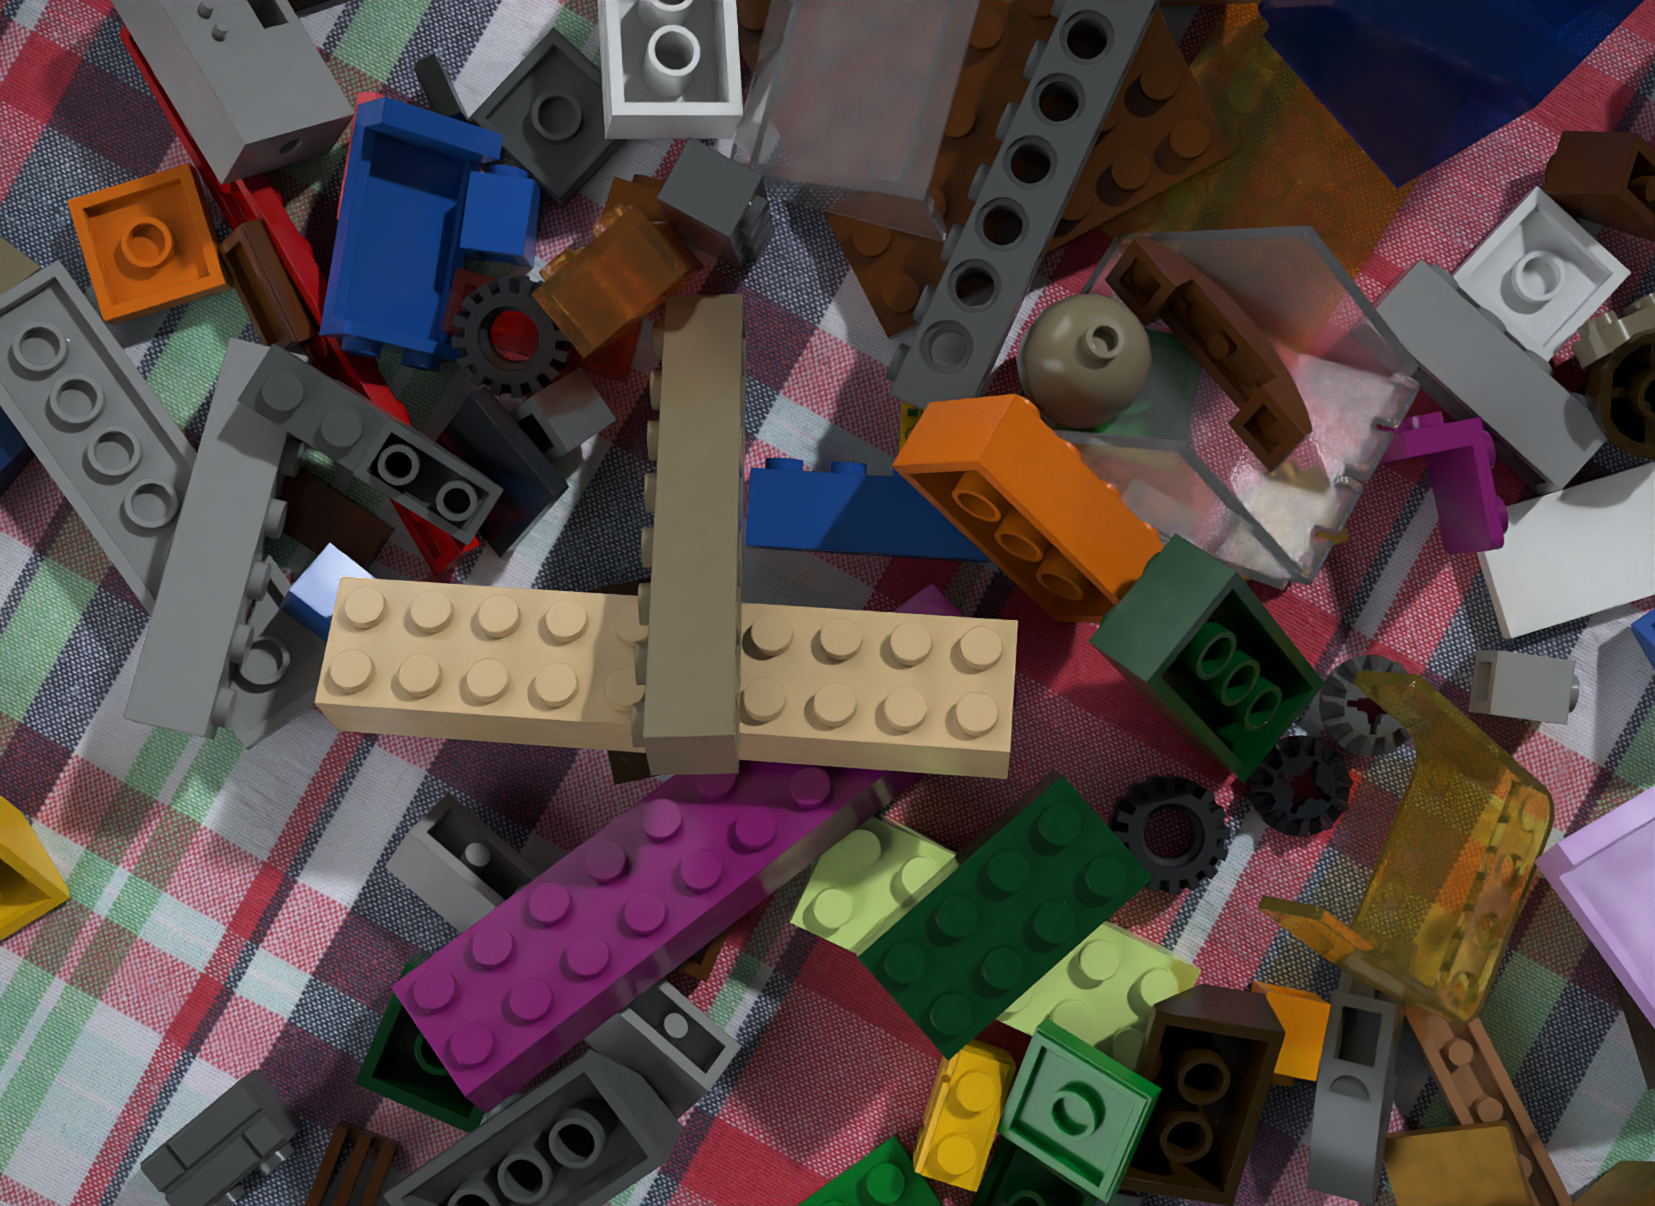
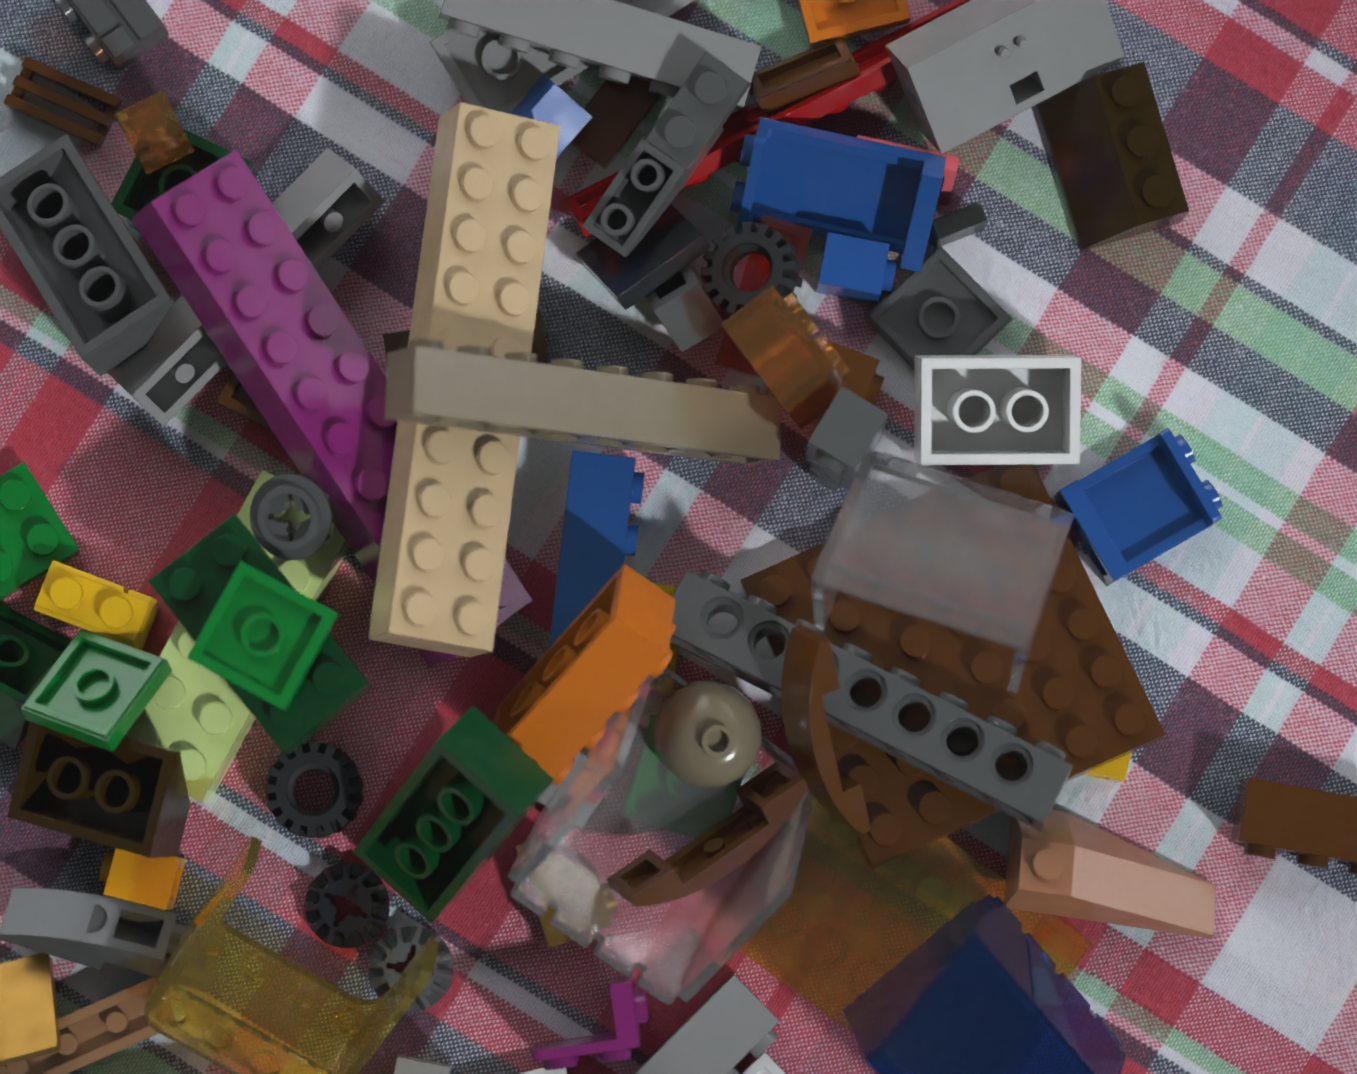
camera: 85 degrees right, 5 degrees down
none -> clear orange brick [115,90,195,174]
none -> green plate [187,561,339,711]
none -> dark grey gear [250,473,335,560]
none -> reddish brown slope [781,624,871,834]

